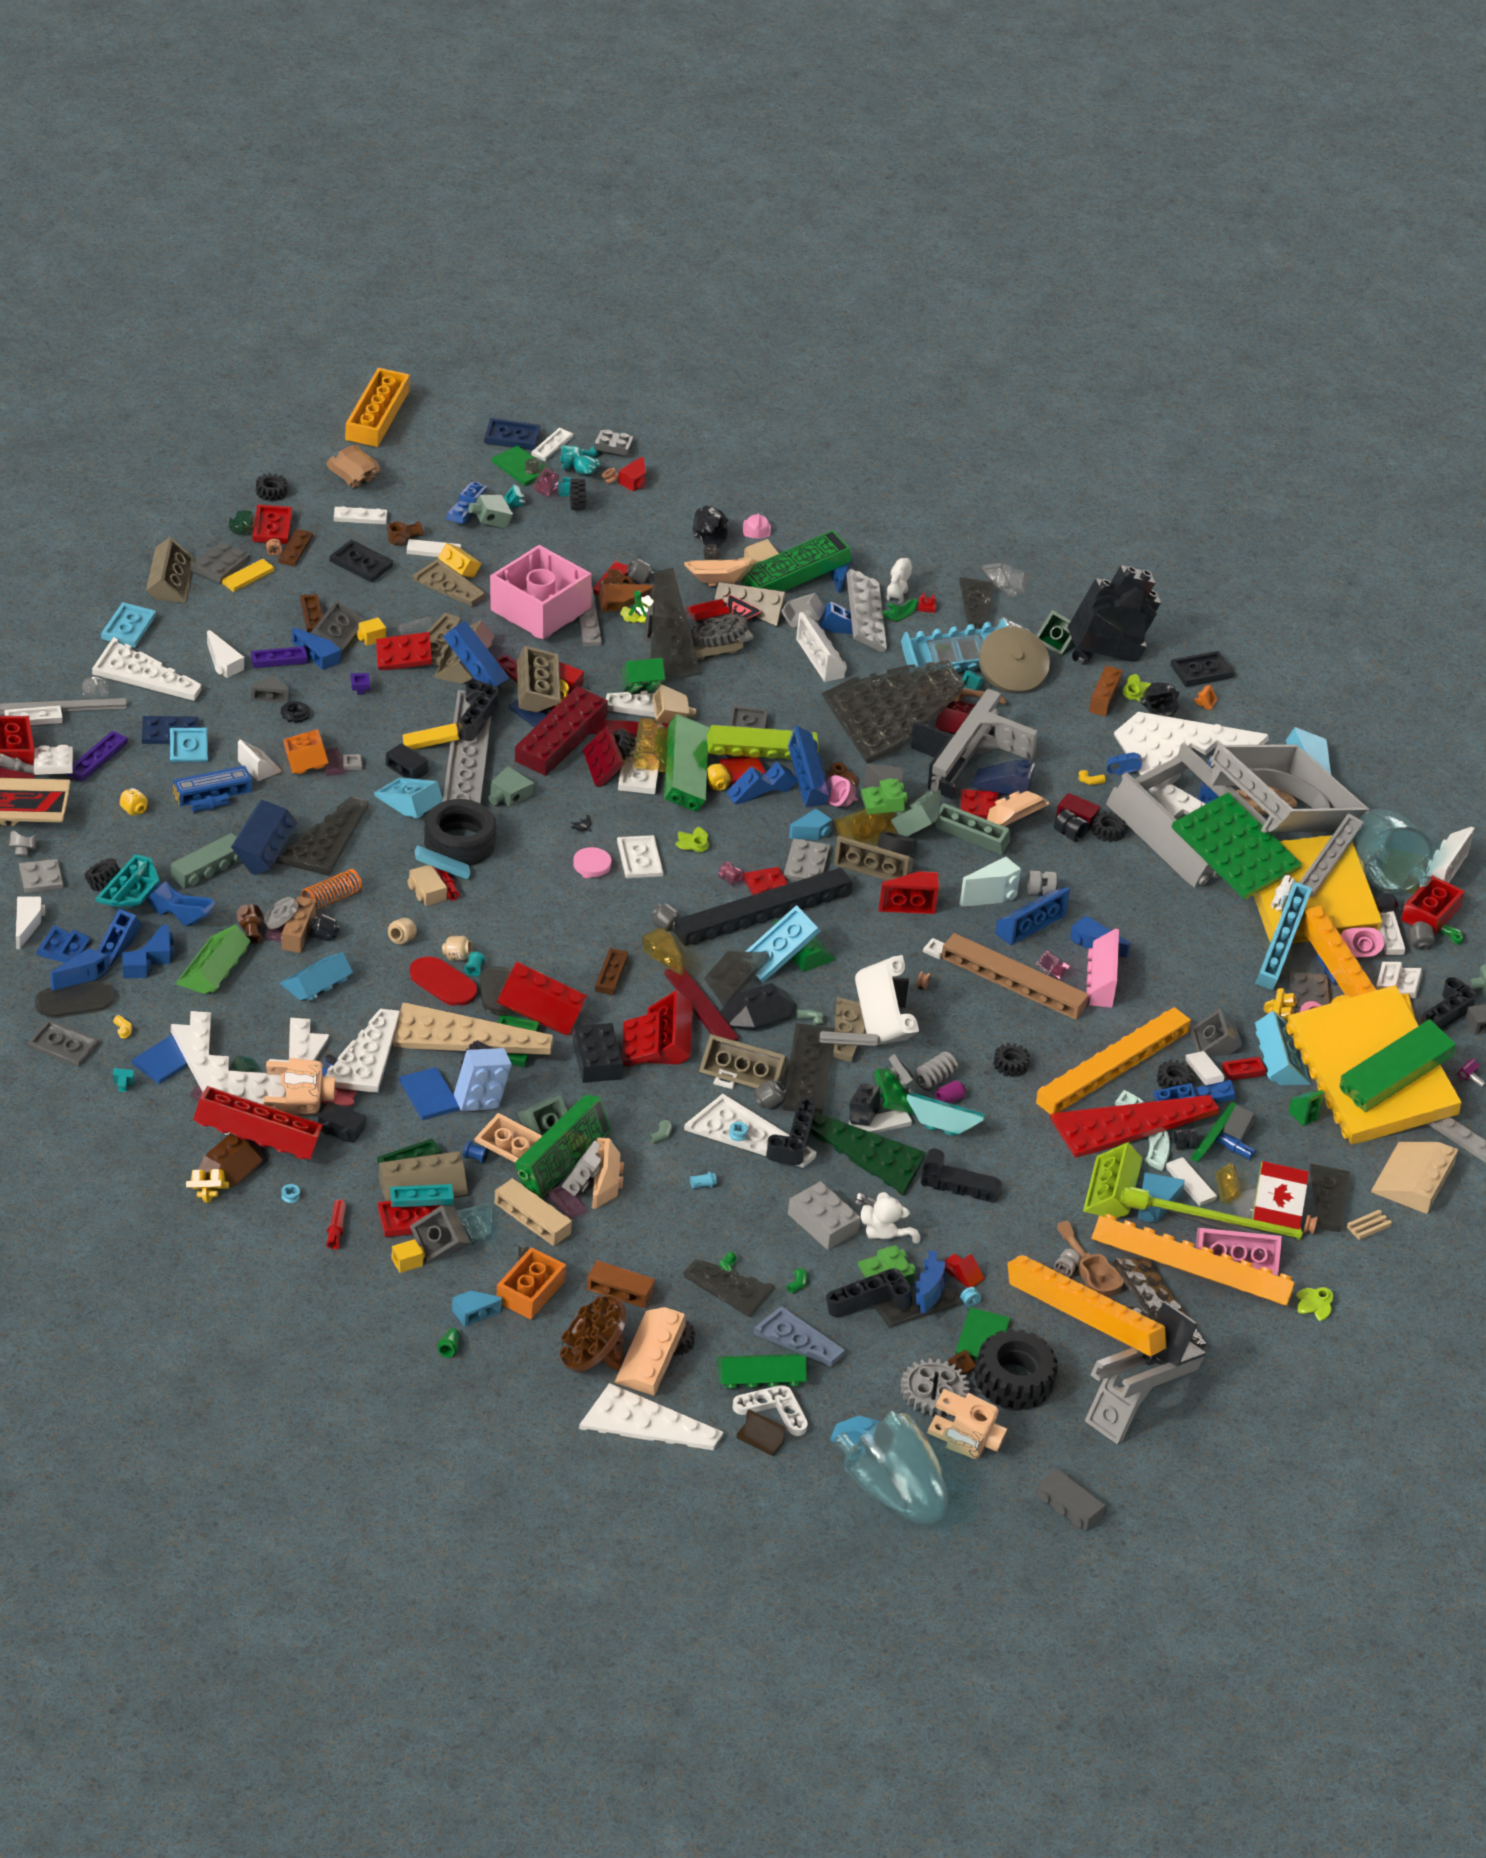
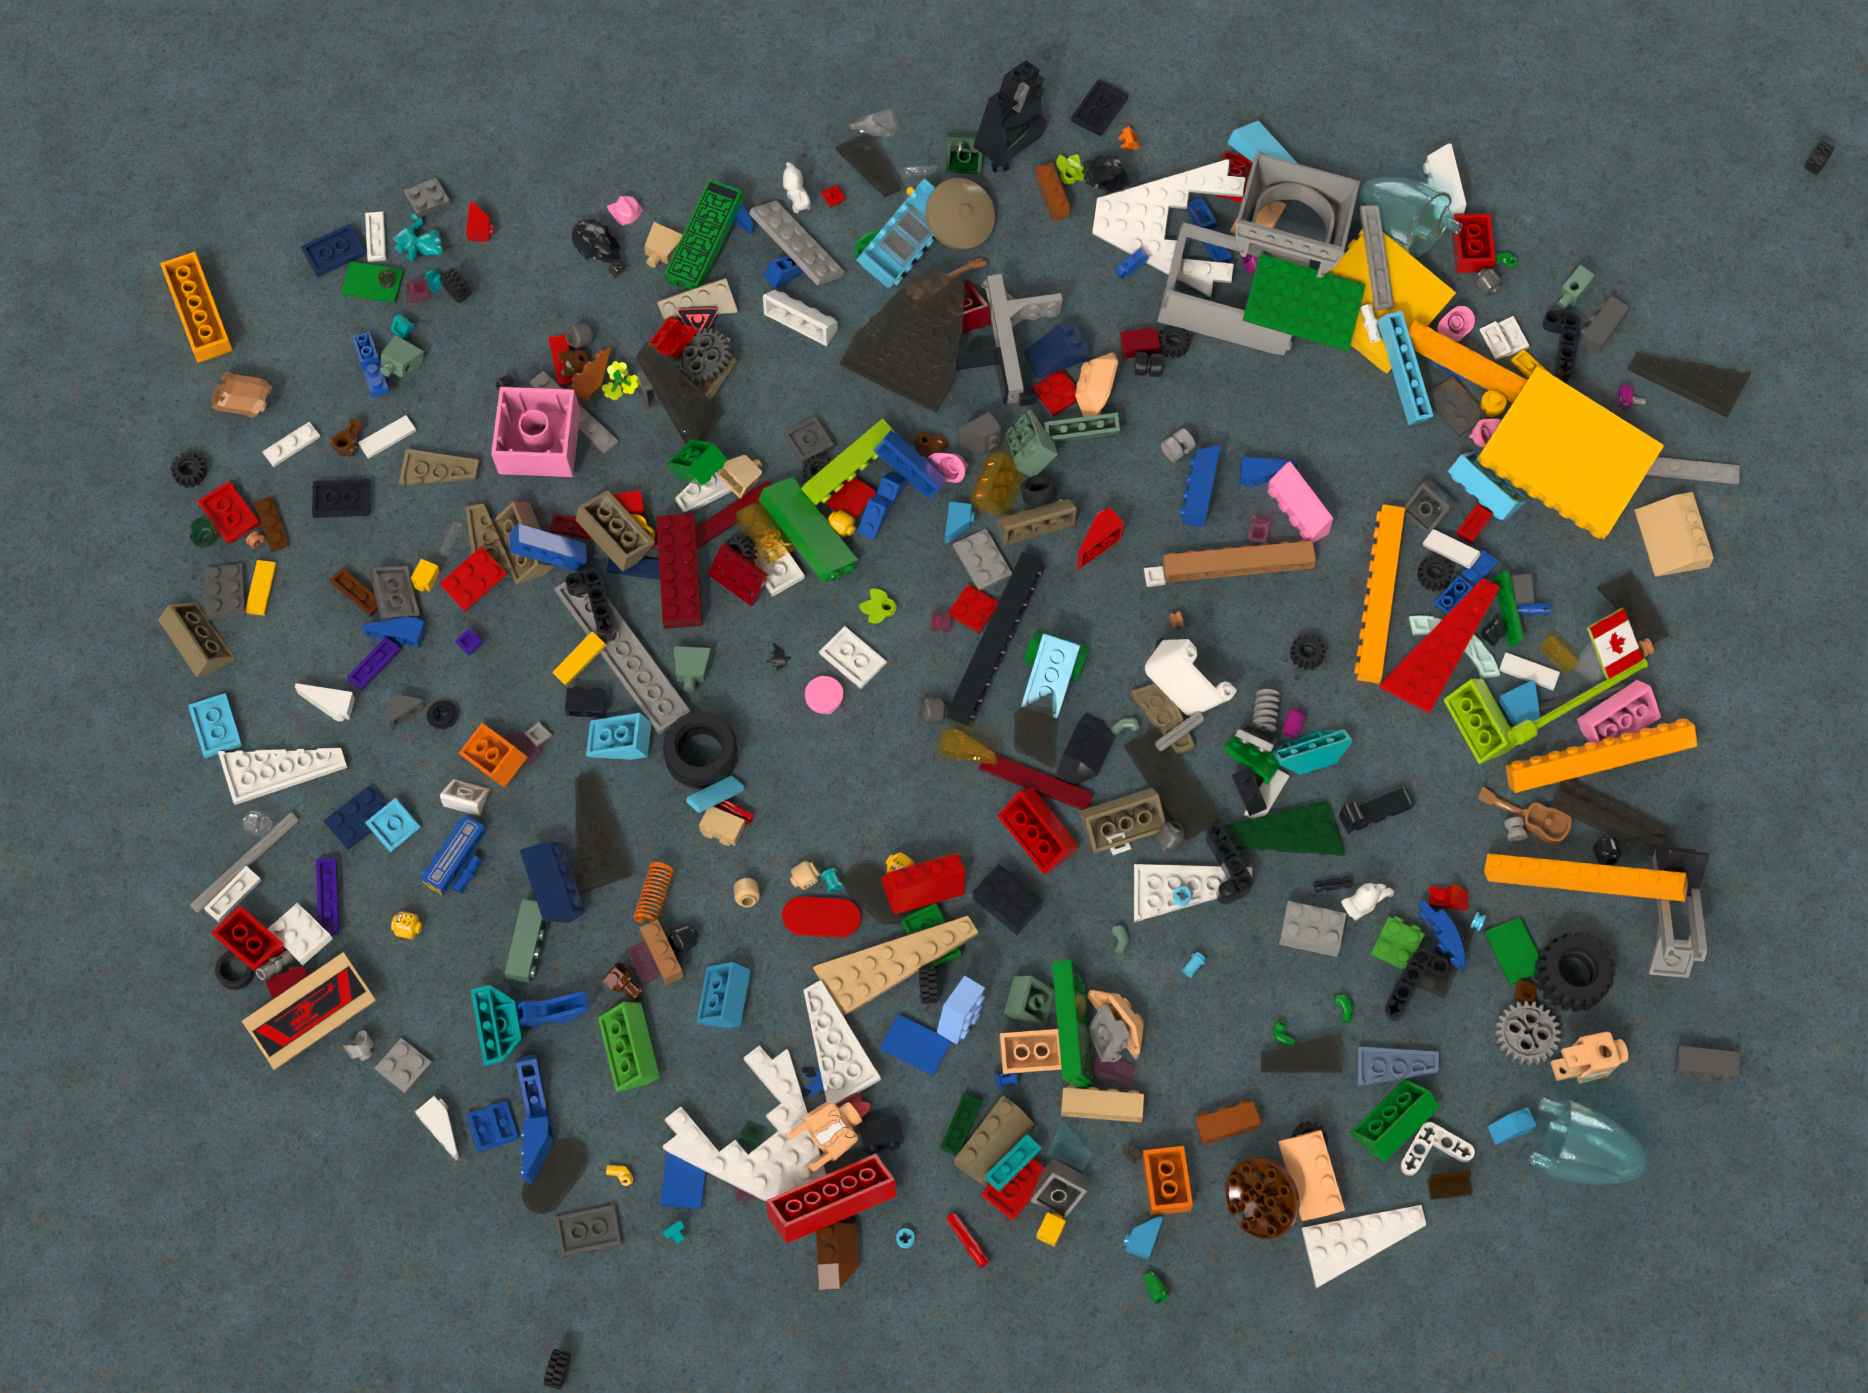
camera: 35 degrees left, 25 degrees up
black tyre [84,858,121,891] -> none
blue arch [122,925,174,978] -> none
yellow hips [186,1169,229,1203] -> none
light grey tile [264,897,298,929] -> none
yellow brick [438,543,482,578] -> none
reddish brown plate [595,948,629,995] -> none
nougat bush [602,468,619,483] -> none
red plate [622,1011,662,1066] -> none
light nougat wedge [684,559,756,586] -> none
light grey panel [781,593,826,627] -> none
bright green plate [861,778,907,814] -> none
green piece [882,599,918,622] -> none
teal tile [959,670,984,690] -> none
light aqua slope [960,857,1021,906] -> none
yellow arm [1078,770,1106,786] -> none
yellow hips [1263,988,1297,1020] -> none
green slope [1288,1090,1325,1126] -> none
lime plate [1296,1287,1333,1321] -> none
green brick [1339,1019,1456,1113] -> none
tan tile [1347,1209,1392,1240] -> none
black head [1373,891,1398,913] -> none
white plate [1378,911,1405,955] -> none

